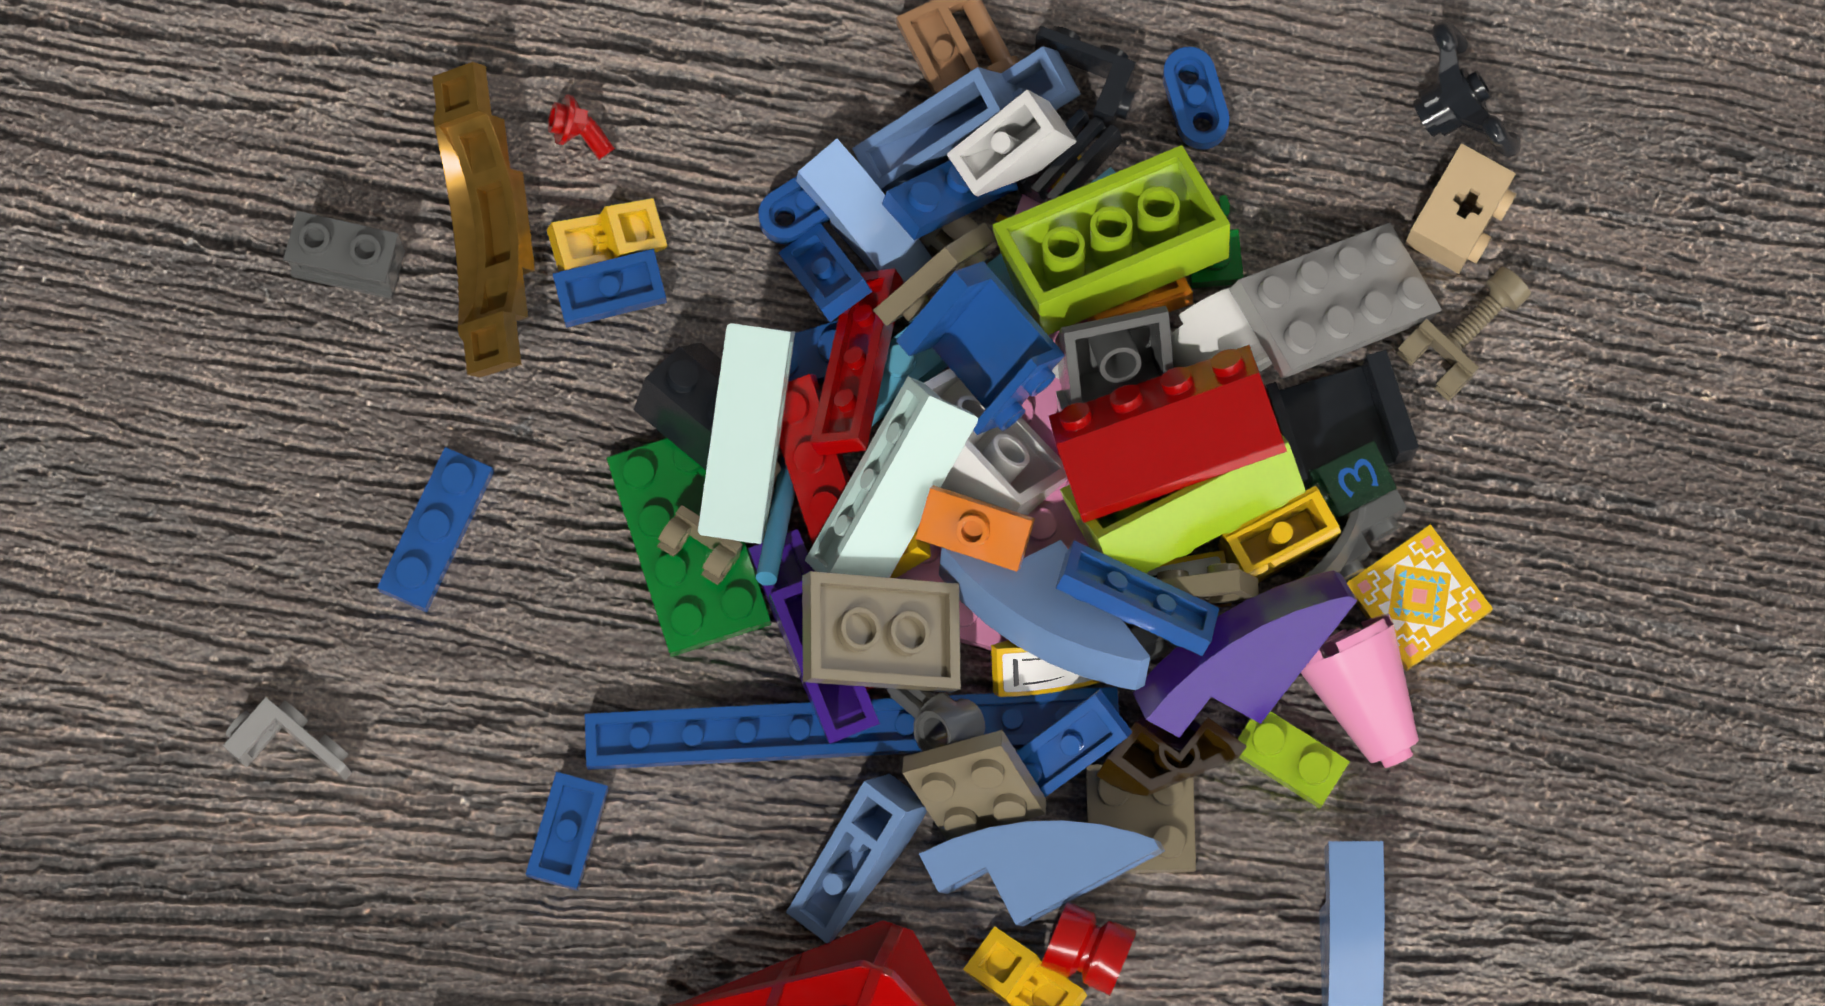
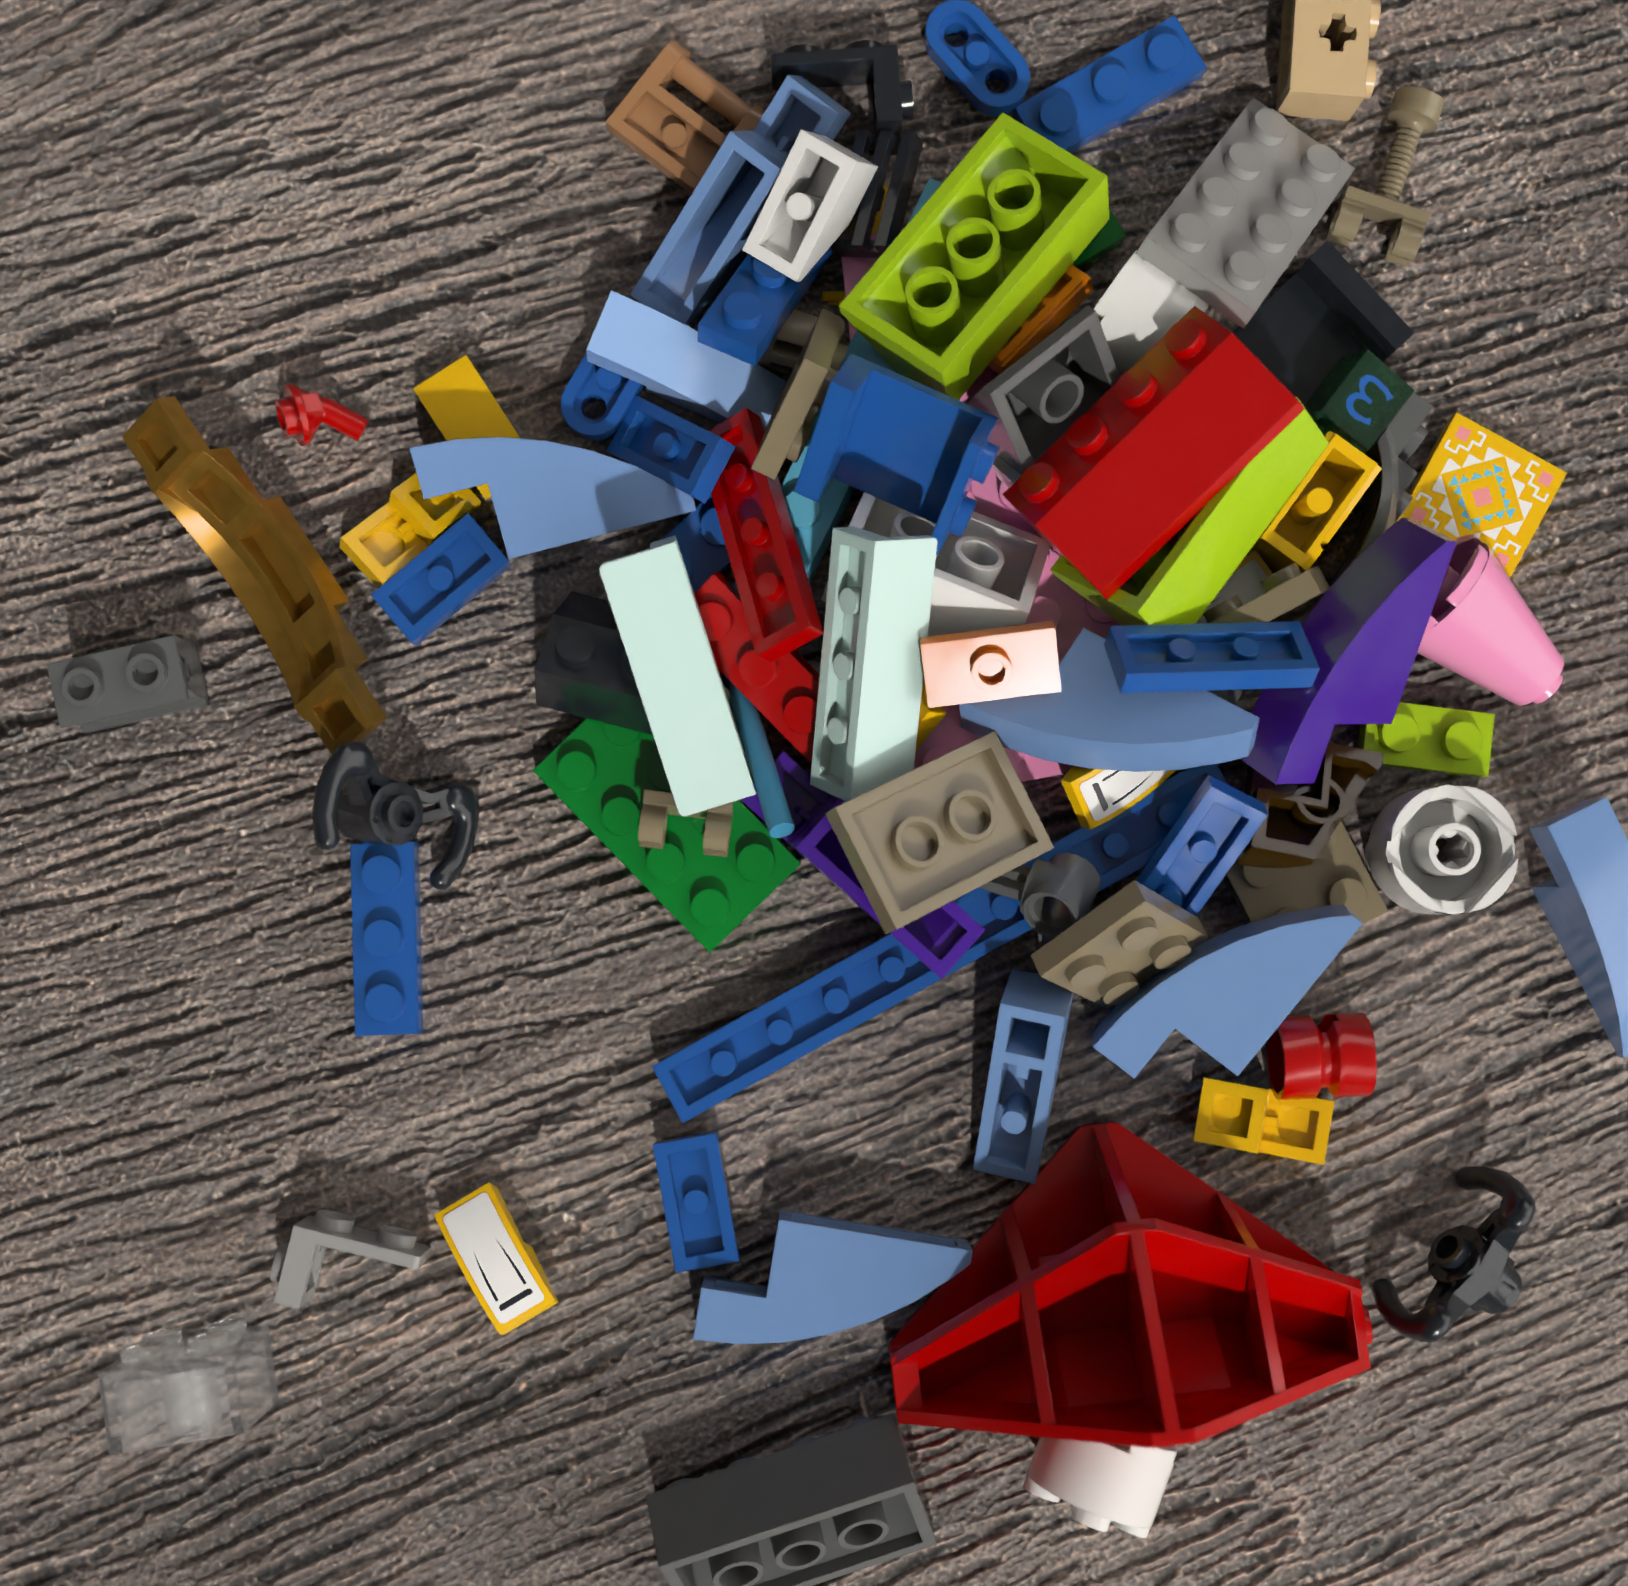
camera: 30 degrees left, 10 degrees up
none -> clear brick [98,1318,279,1455]
none -> black piece [312,741,479,890]
none -> medium blue slope [409,437,696,559]
none -> yellow slope [413,354,521,500]
none -> white slope [434,1182,559,1335]
none -> medium blue slope [693,1210,973,1344]
none -> blue plate [1012,15,1207,153]
none -> white brick [1364,785,1519,915]

